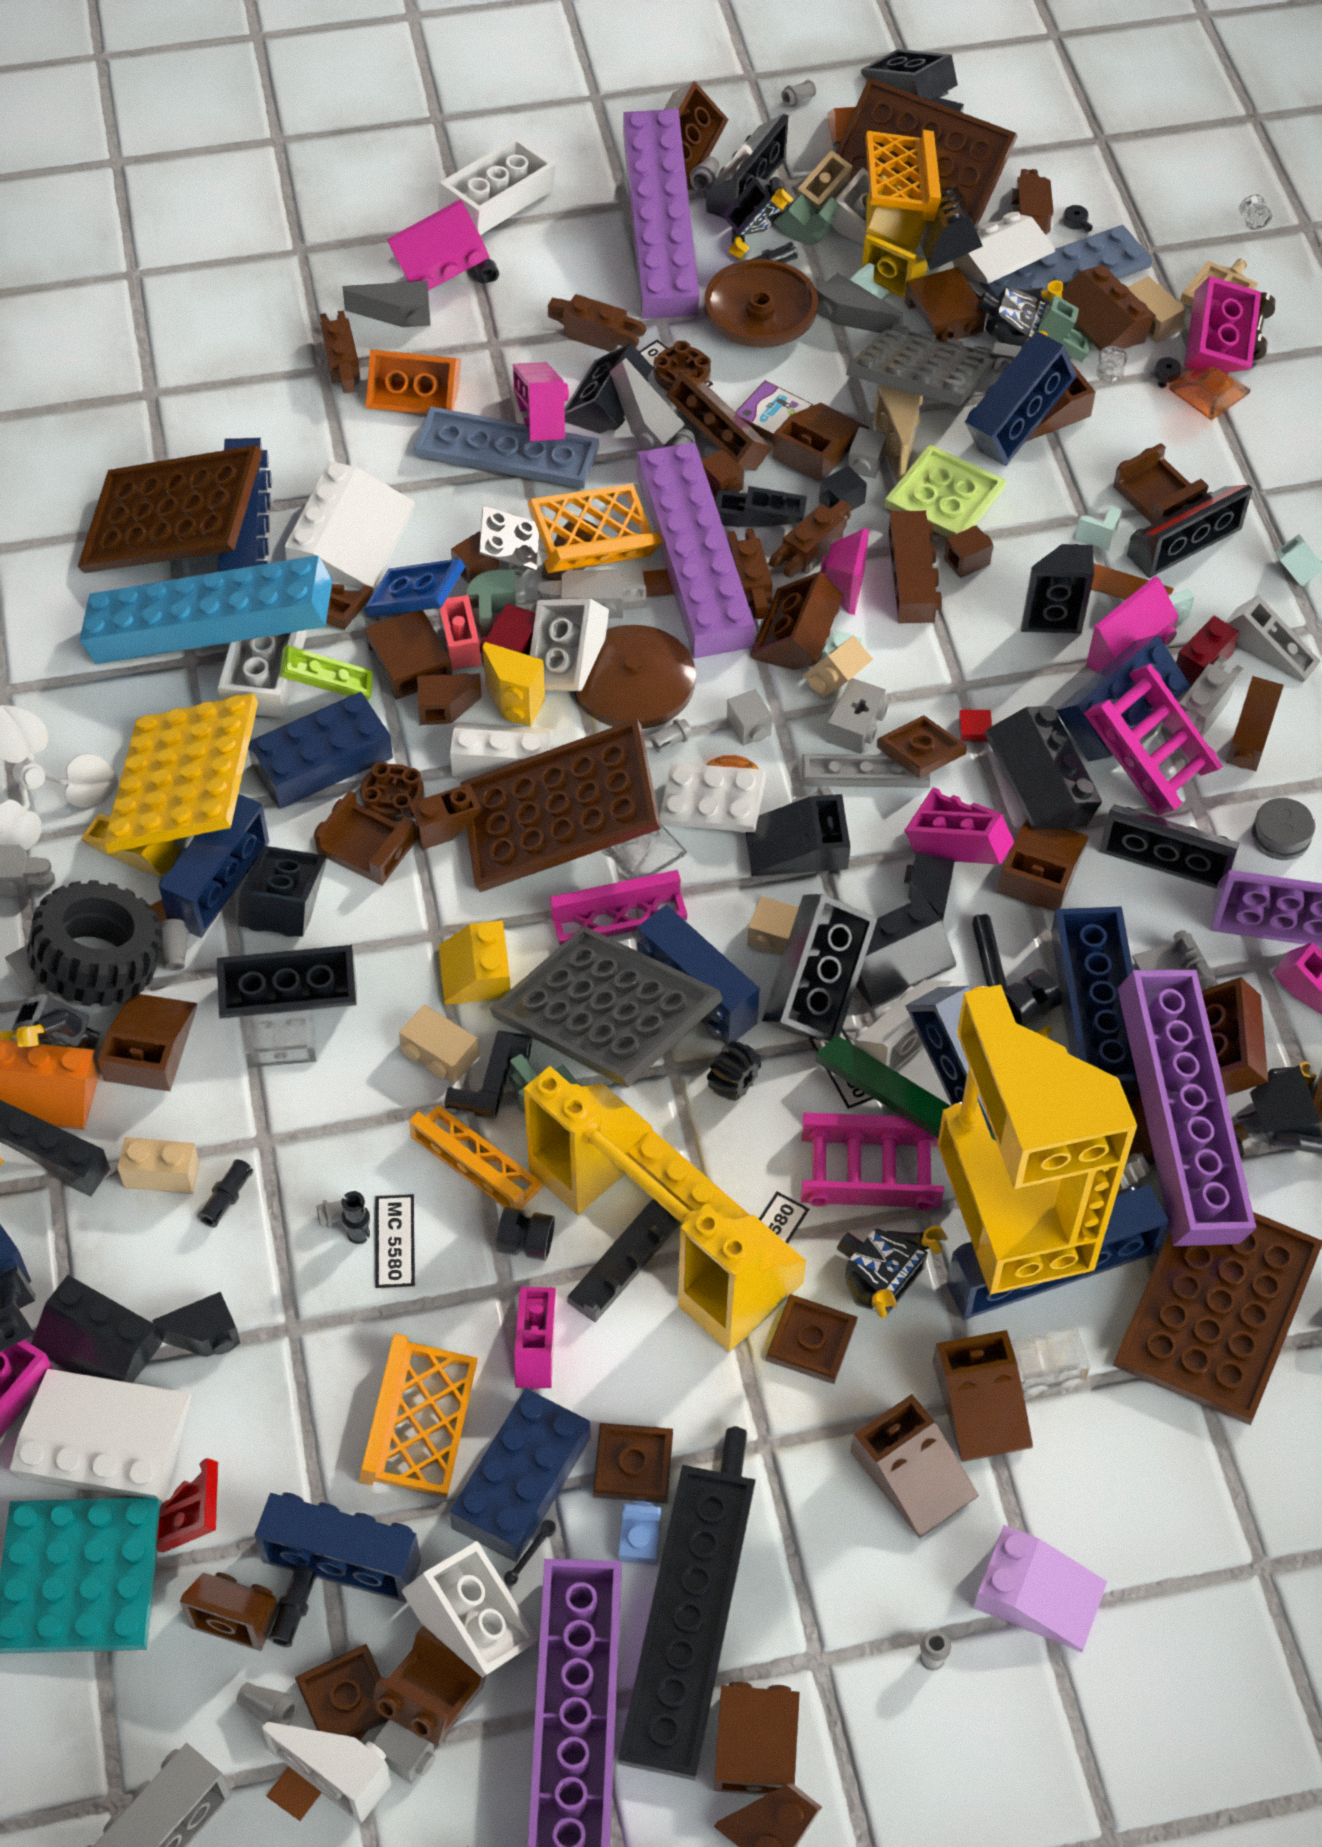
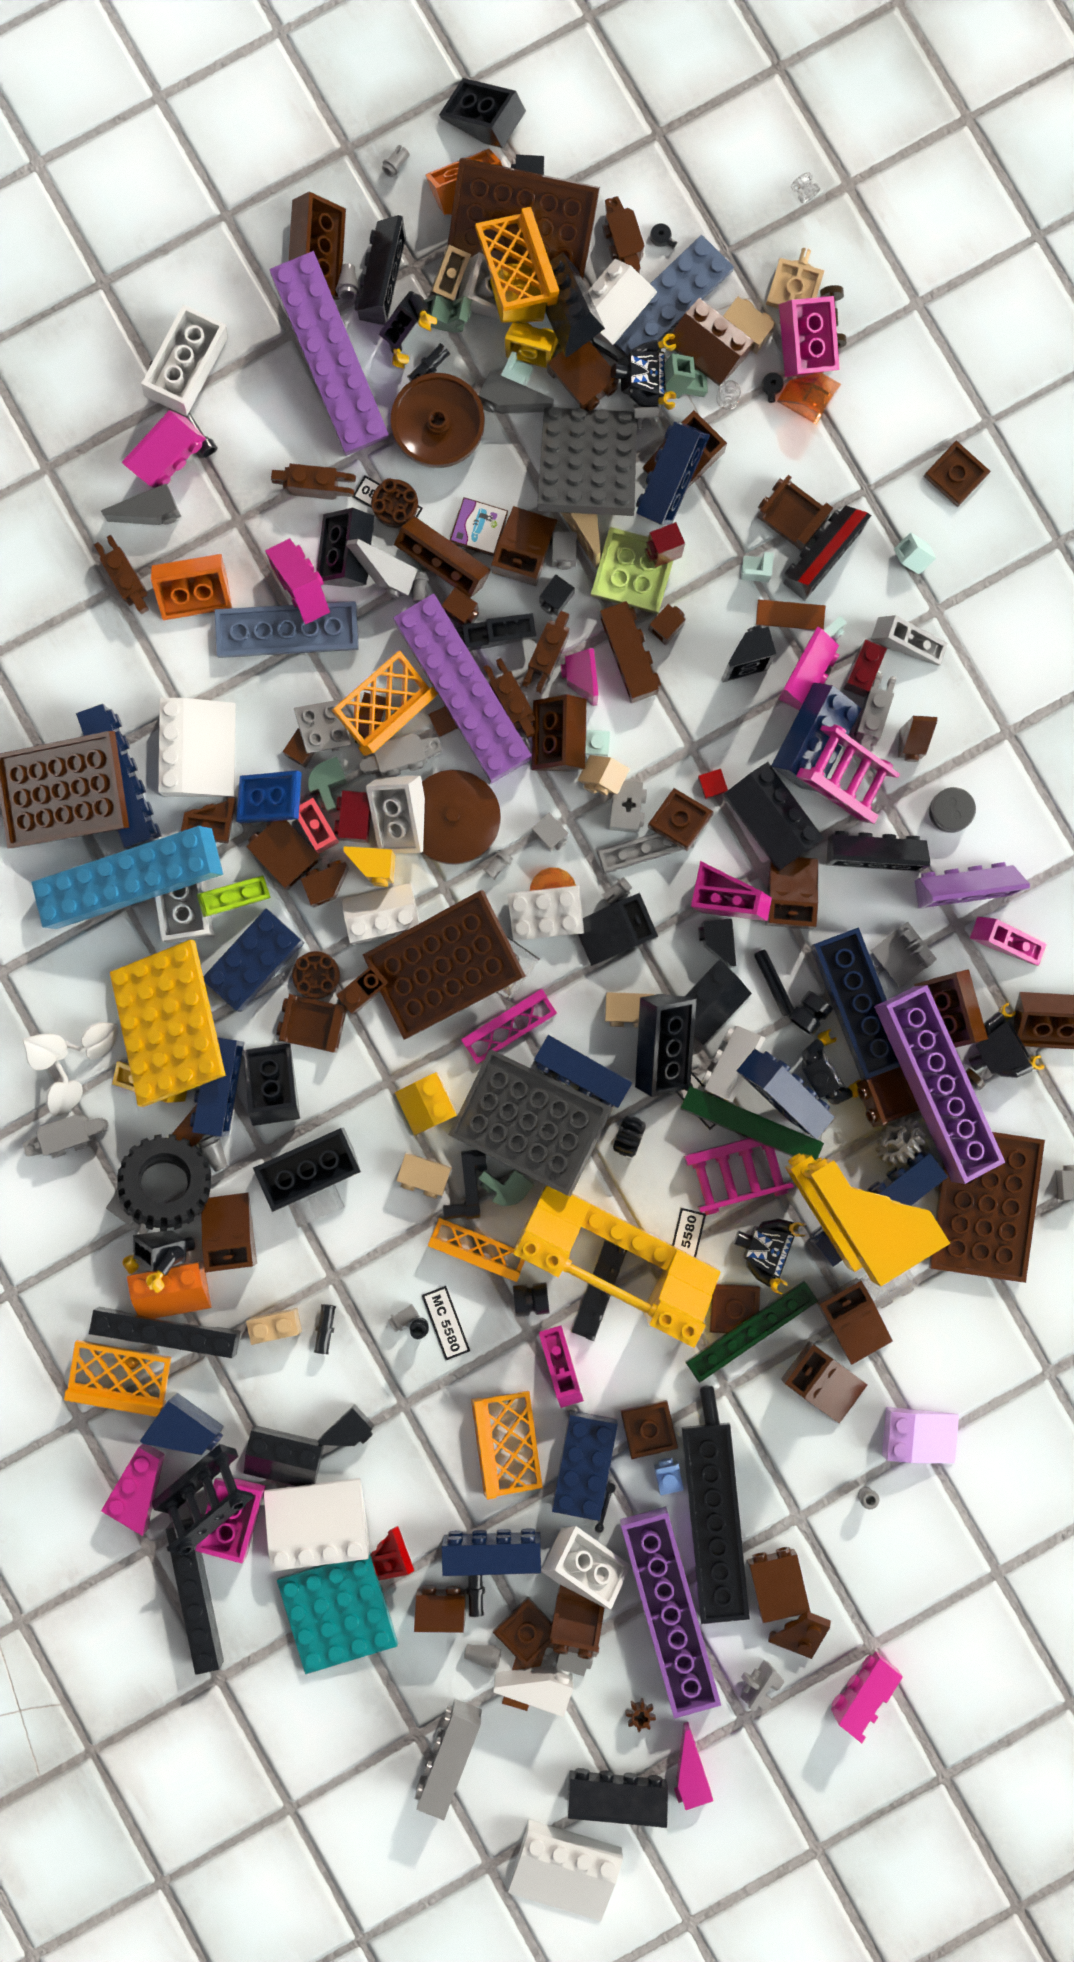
camera: 15 degrees left, 30 degrees up
none -> dark red brick [645,522,685,568]
none -> dark green tile [685,1280,818,1383]

